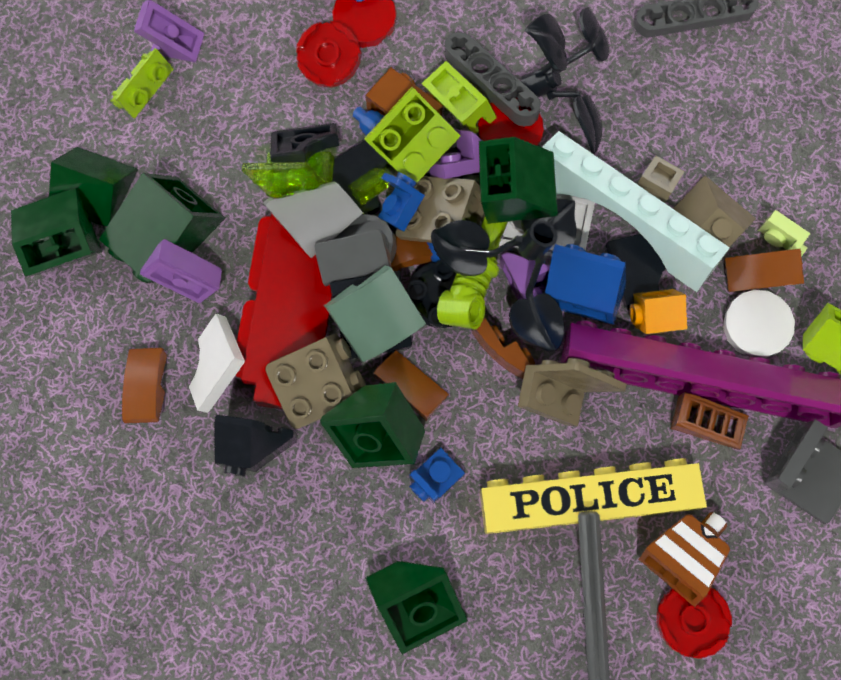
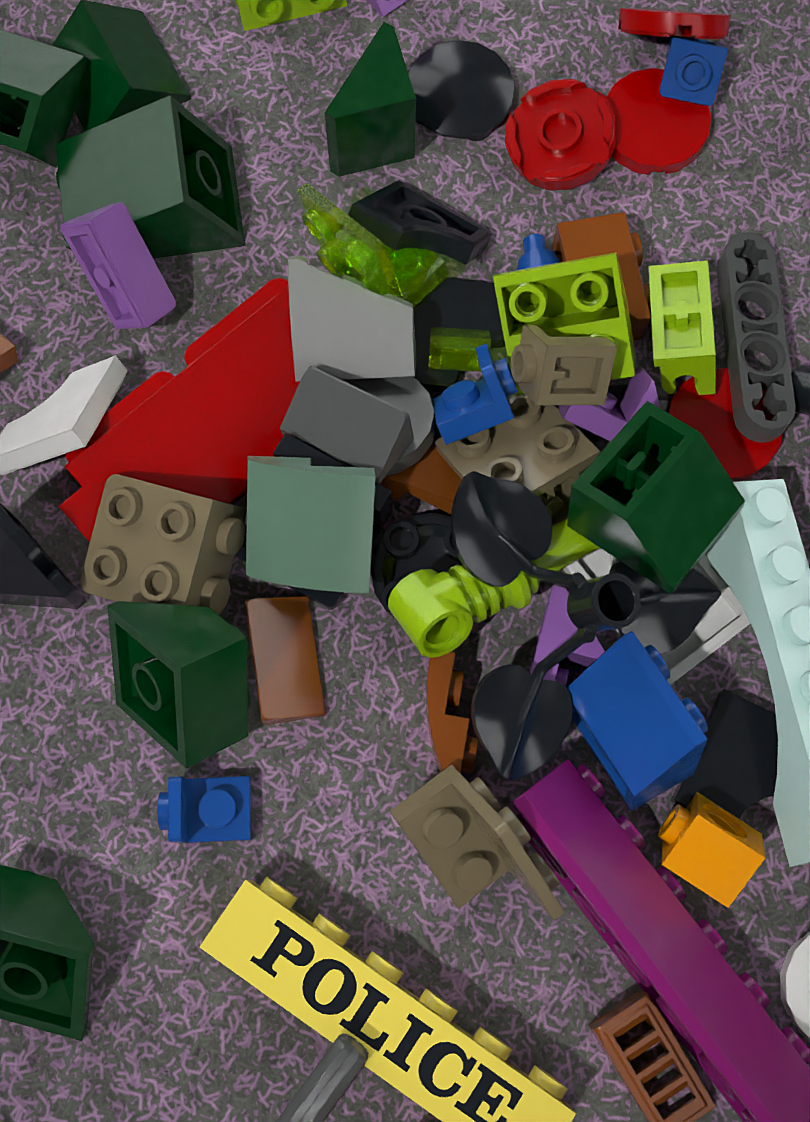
camera: 40 degrees right, 0 degrees up
none -> dark green slope [324,22,416,177]
none -> black dish [408,40,515,141]
none -> dark tan bracket [511,325,617,405]

